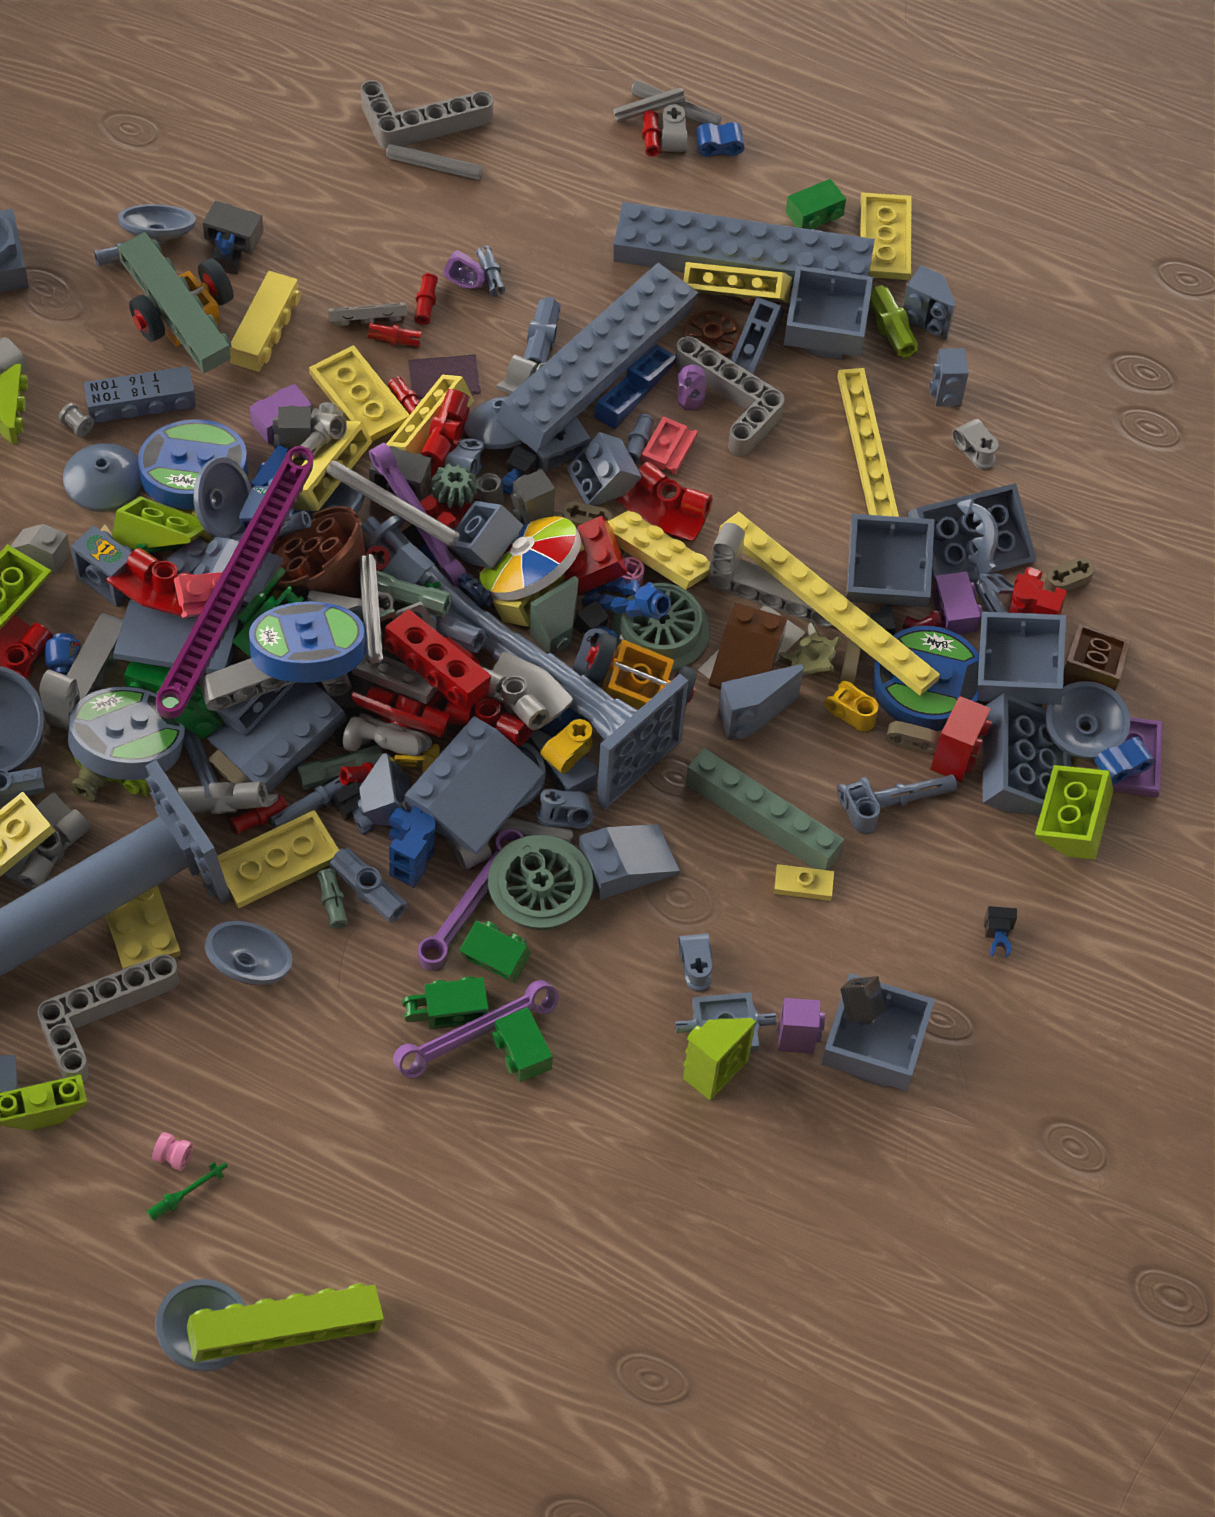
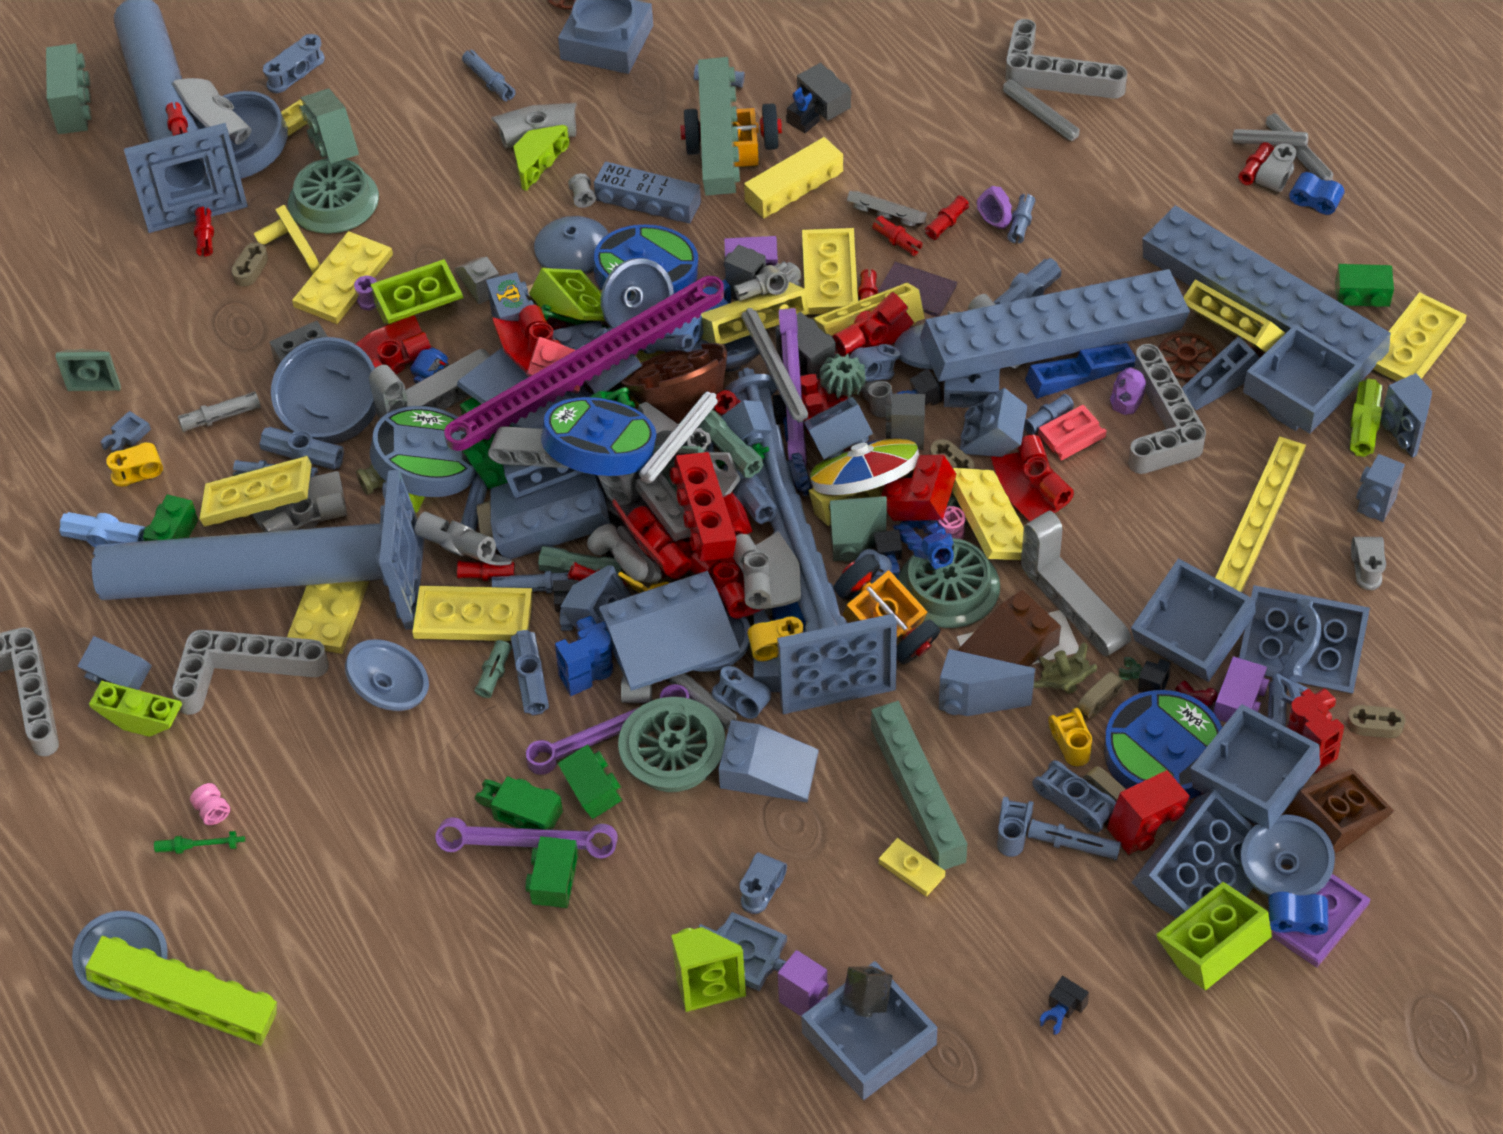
camera: 40 degrees right, 5 degrees down
sand blue dish [118,204,196,244] -> none
green piece [238,567,286,625] -> none
light yellow plate [719,512,940,696] -> none
none -> sand blue piece [1032,760,1116,833]

